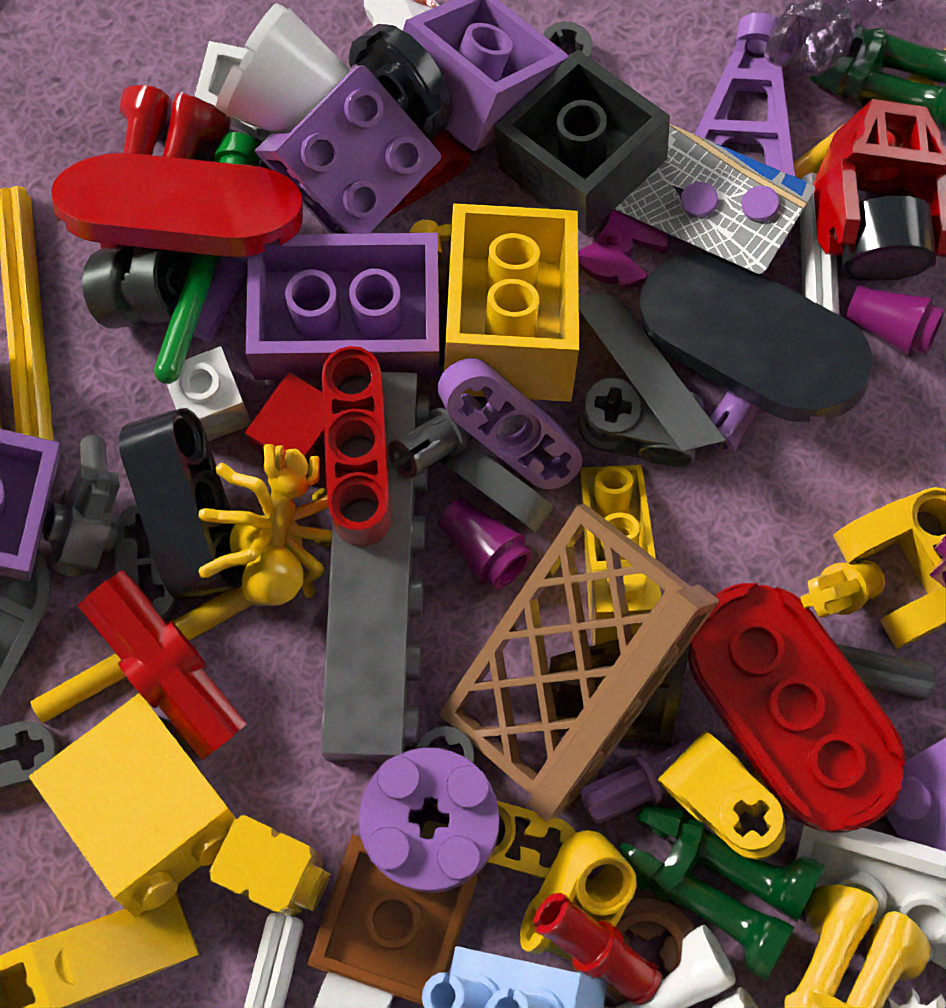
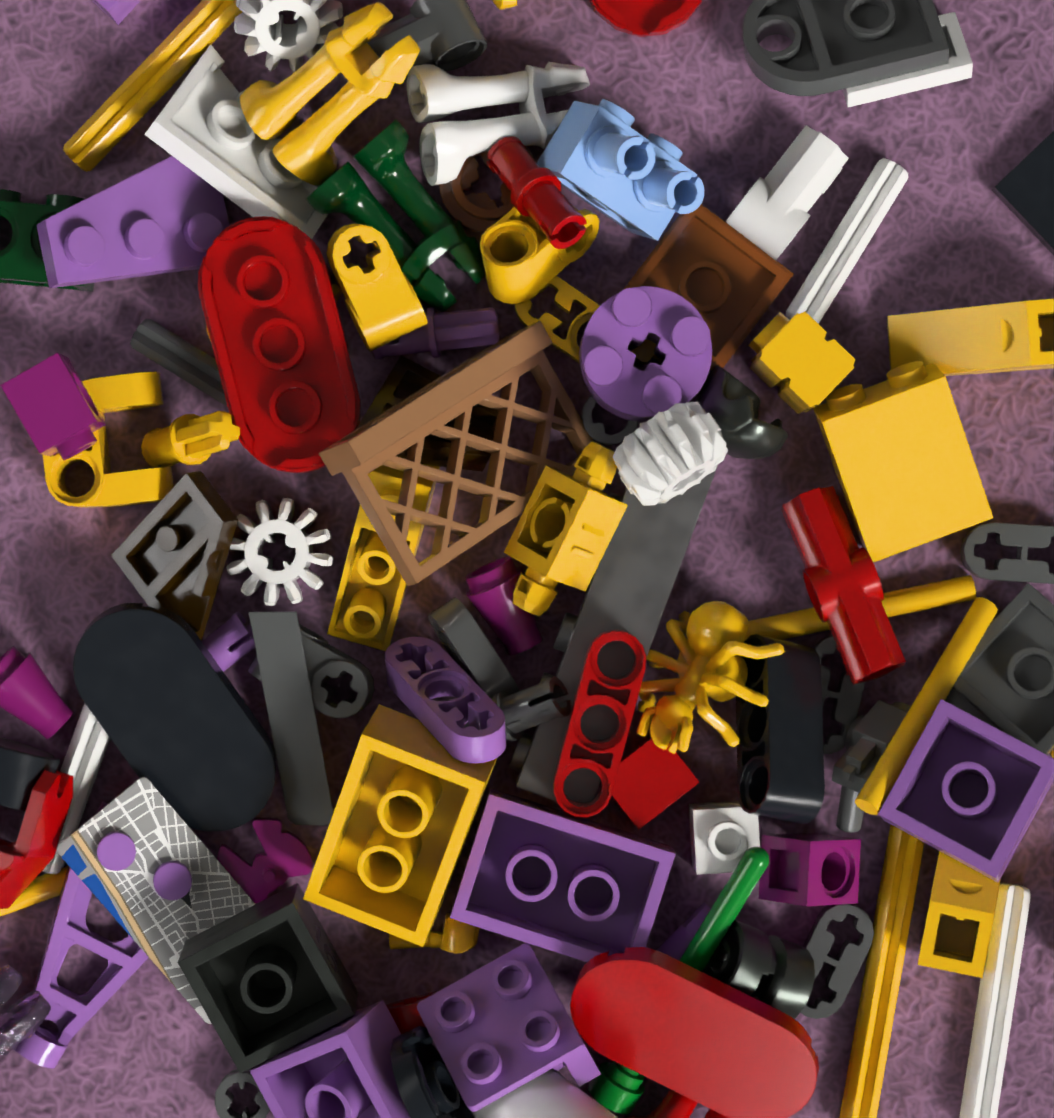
camera: 165 degrees left, 15 degrees up
none -> dark brown wing [111,471,238,641]
none -> white gear [226,498,334,606]
none -> yellow piece [503,441,628,616]
none -> white gear [613,402,728,506]
none -> pearl dark grey hair [696,366,788,459]
none -> magenta brick [758,833,861,907]
none -> dark grey beam [800,904,874,1019]
none -> yellow bar [855,597,998,815]

